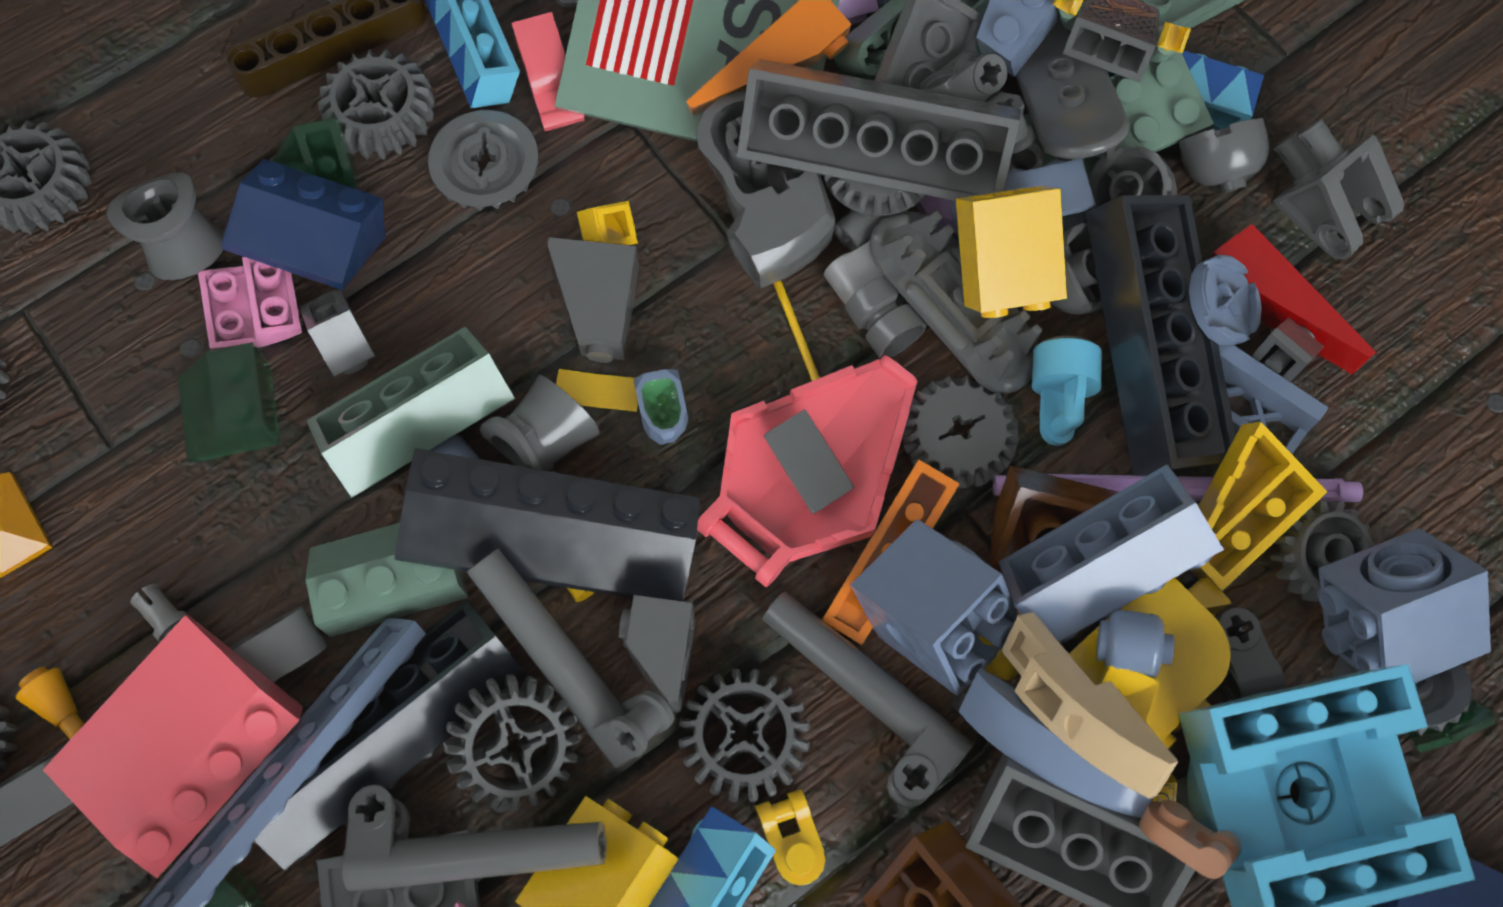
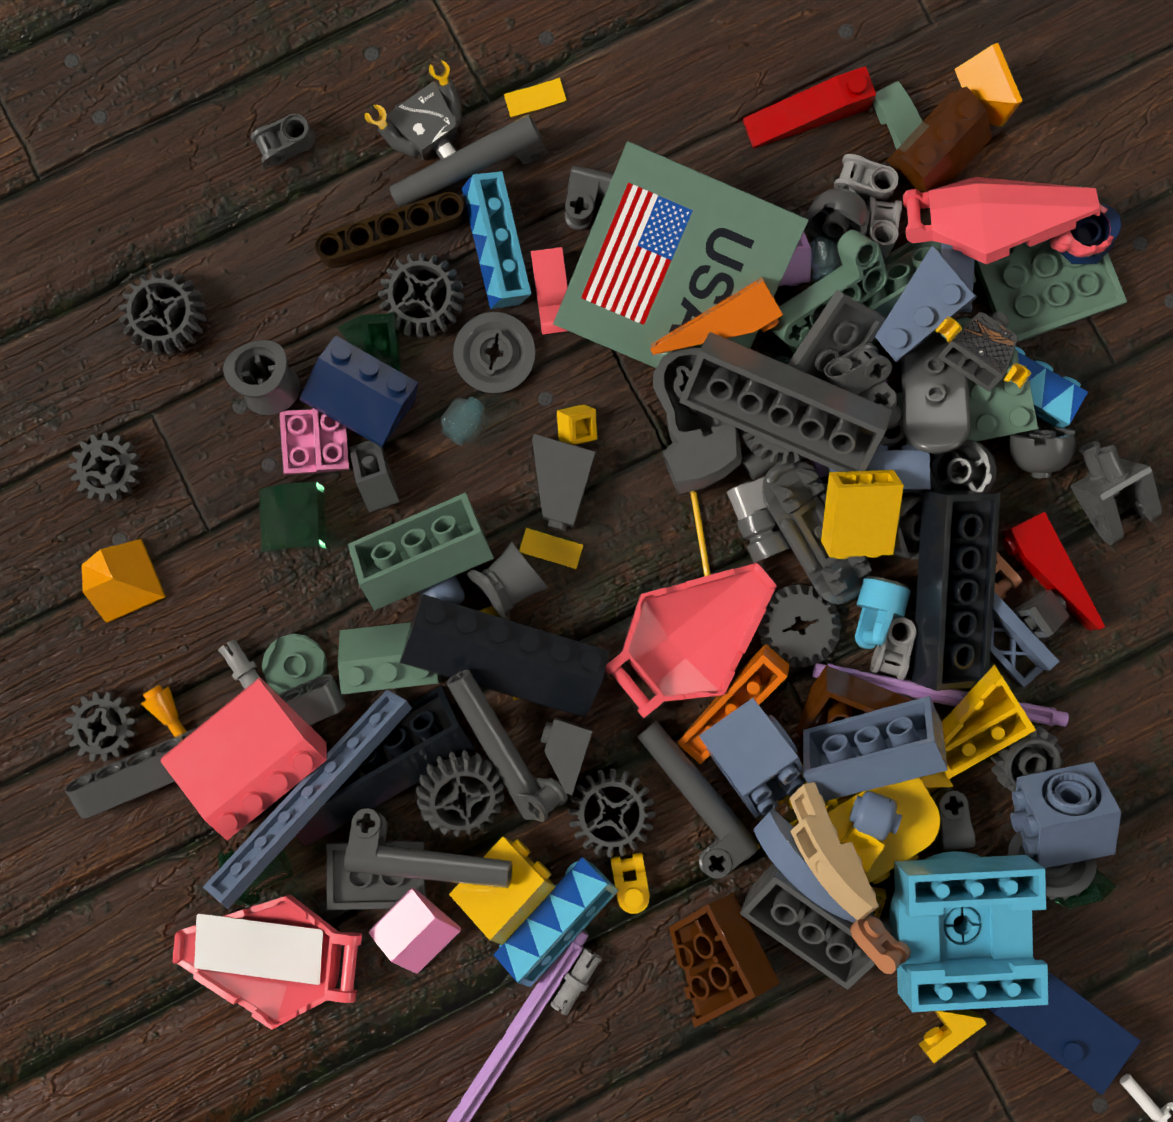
camera: 10 degrees right, 15 degrees up
rock [633,369,688,445] -> none
dark grey slope [763,409,855,514] -> none
sand blue tile [1189,255,1262,346] -> none
none -> sand green tile [262,634,328,694]
none -> clear light blue head [441,397,488,445]
none -> light grey piece [870,617,916,680]

